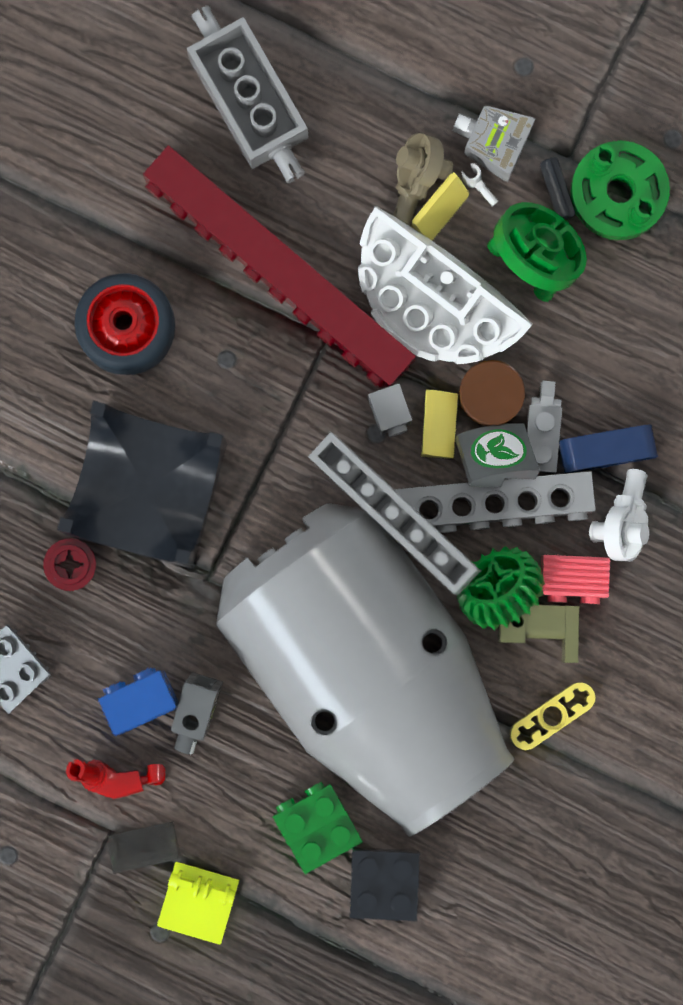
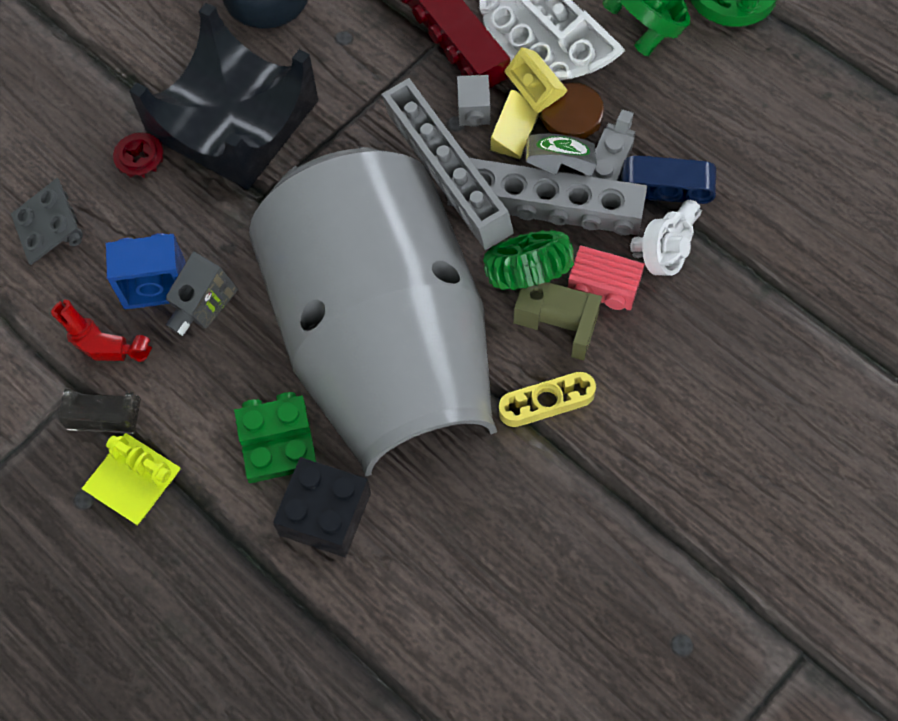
camera: 20 degrees right, 20 degrees down
none -> light yellow slope [504,47,568,113]

